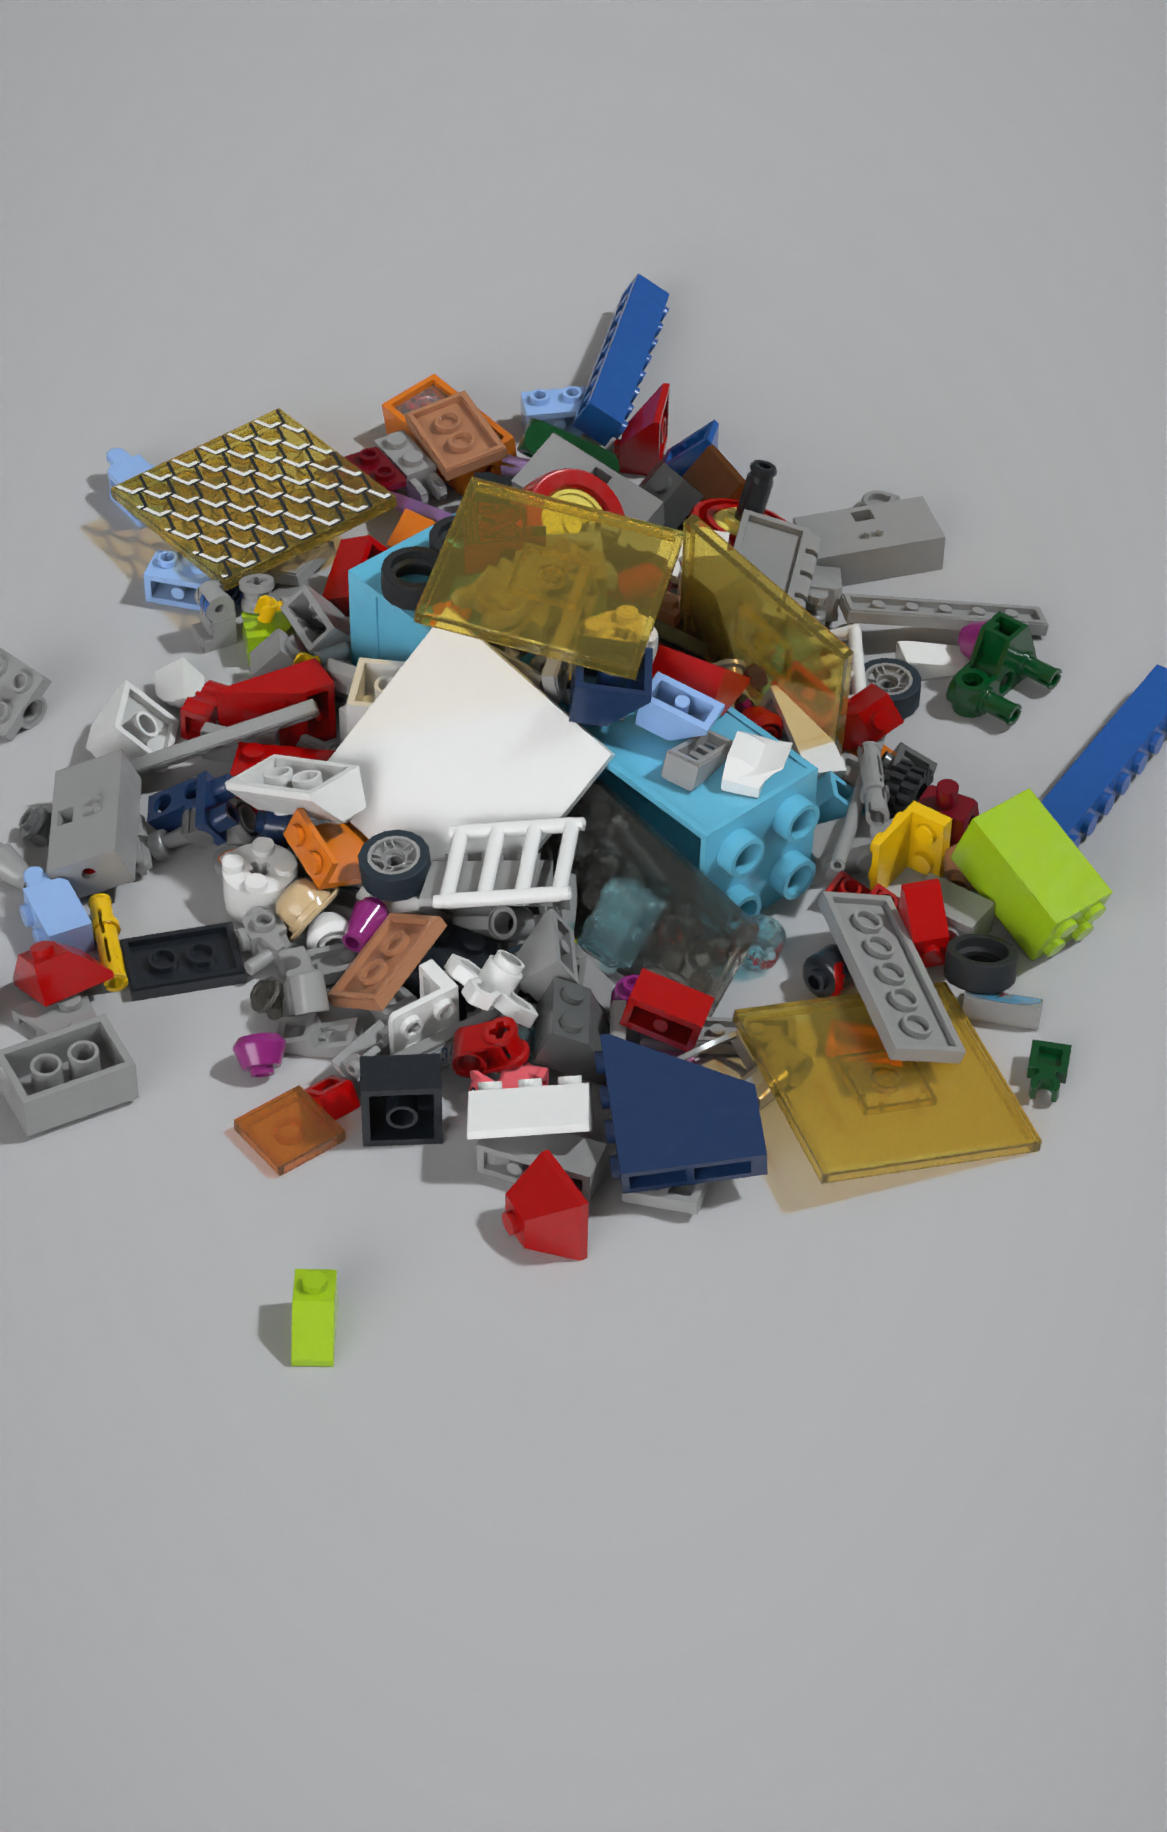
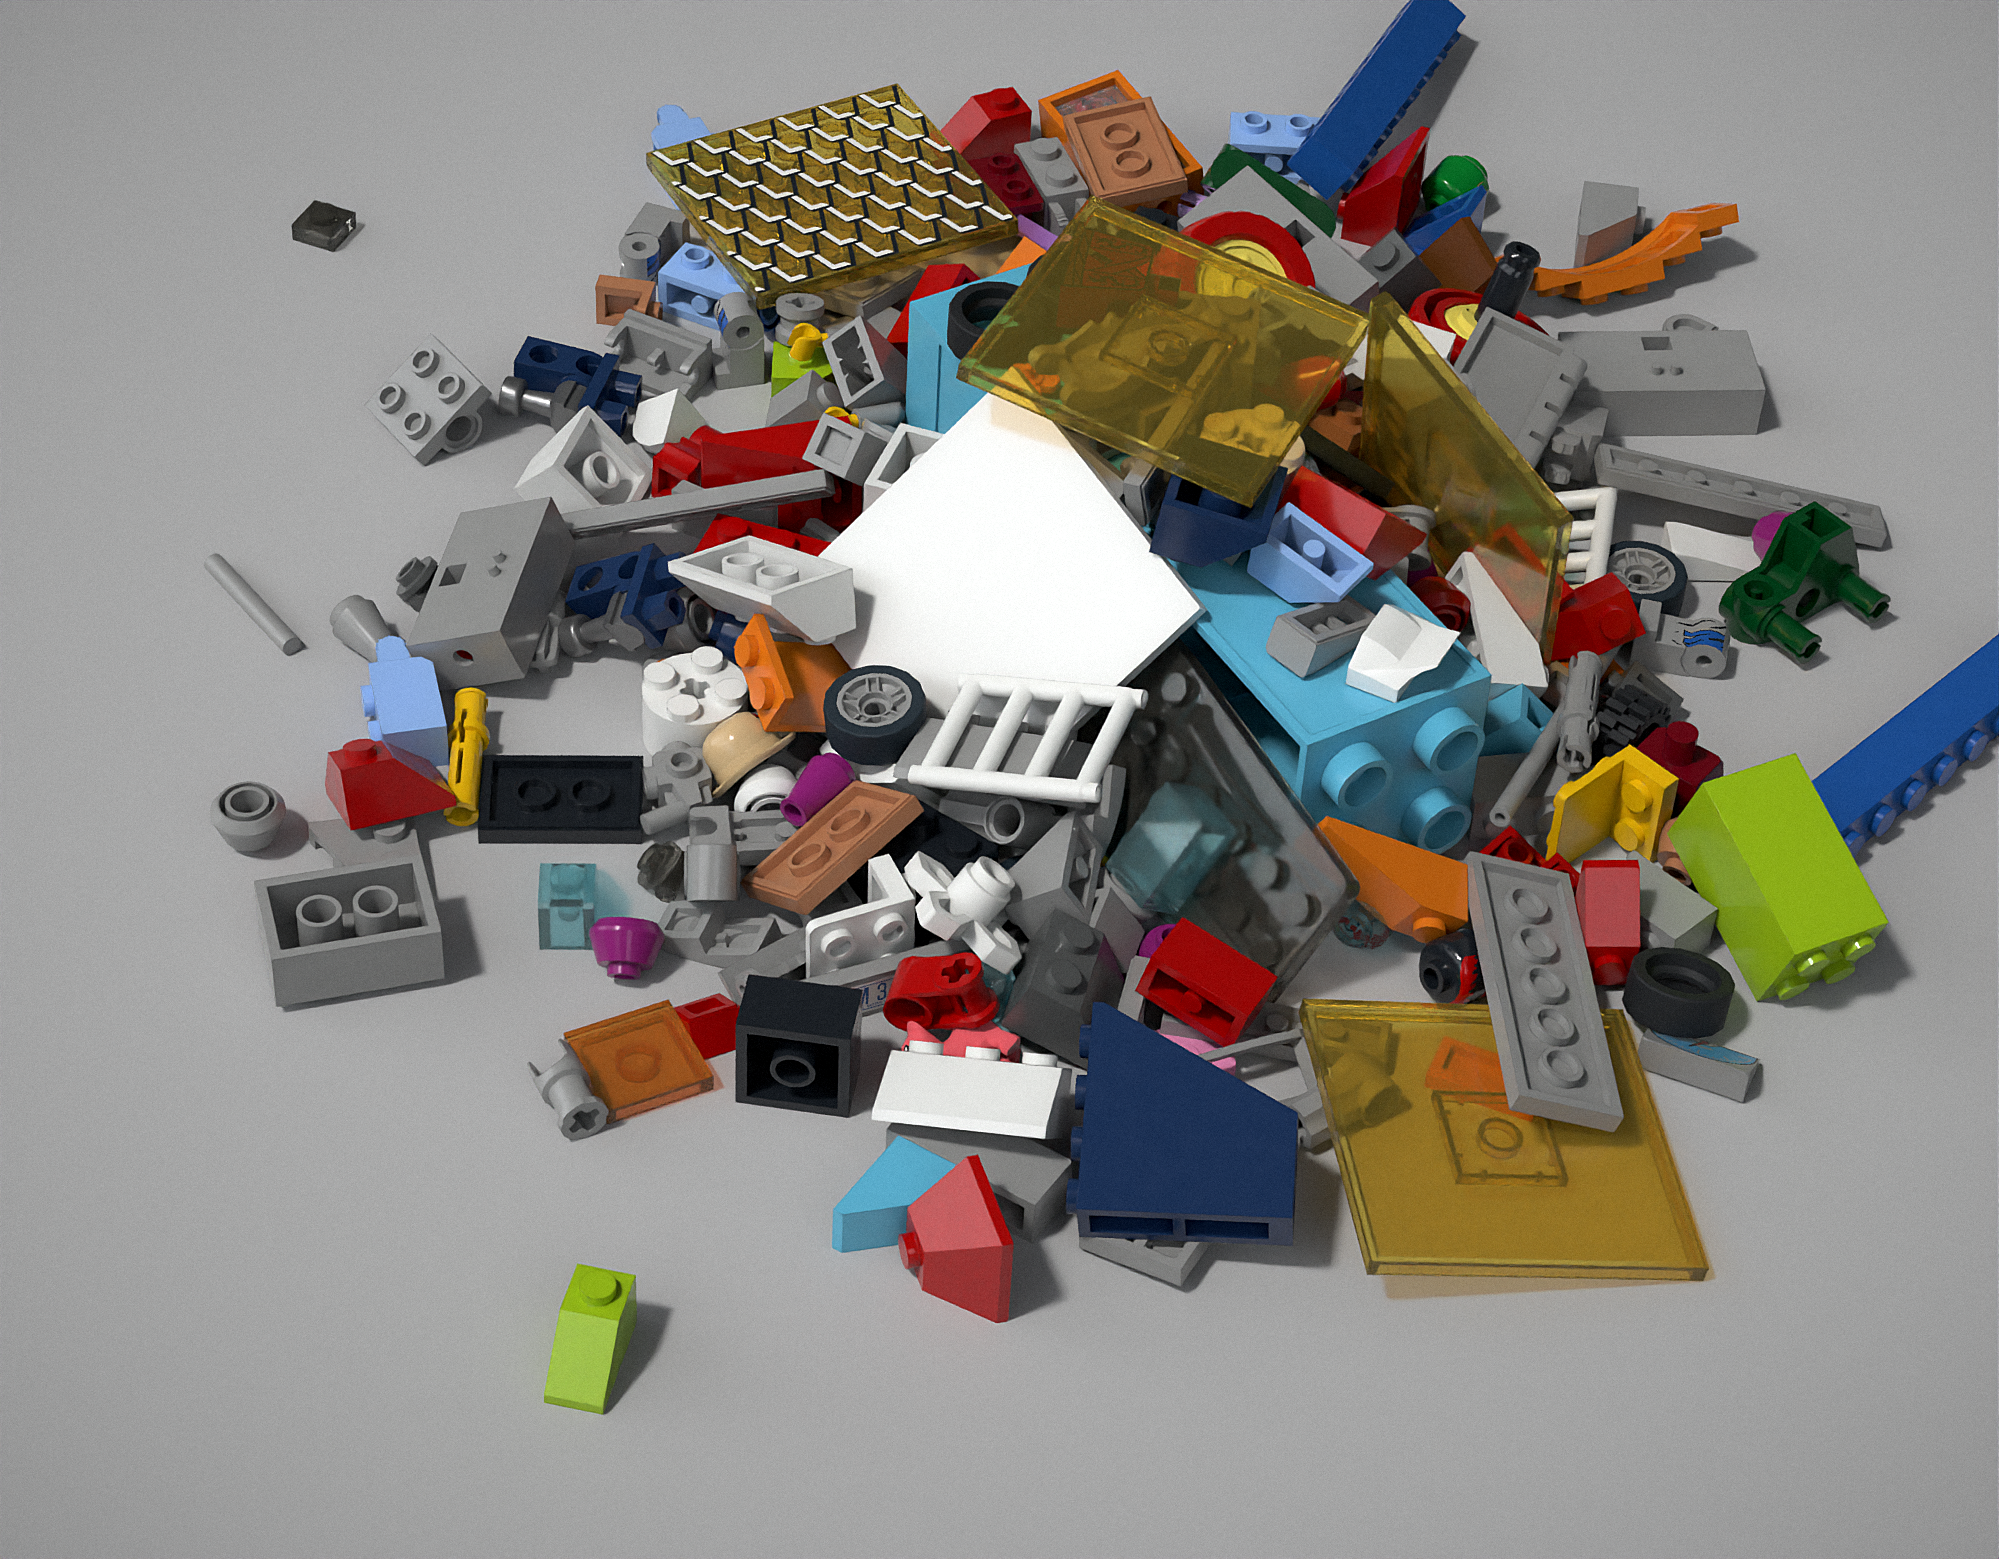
camera: 10 degrees right, 0 degrees up
dark green plate [1027,1039,1072,1102] -> none
none -> dark blue hips [498,336,642,438]
none -> light grey piece [527,1038,609,1140]
none -> clear light blue slope [538,863,599,950]
none -> nougat bracket [595,274,663,326]
none -> light grey hinge [604,309,712,401]
none -> light grey leg [619,202,690,284]
none -> light grey panel [802,412,888,487]
none -> medium azure slope [832,1135,956,1253]
none -> red slope [929,87,1032,164]
none -> orange slope [1297,816,1468,943]
none -> green head [1421,155,1489,211]
none -> orange piece [1494,203,1739,305]
none -> light grey slope [1573,181,1646,268]
none -> light grey leg [1629,599,1730,678]

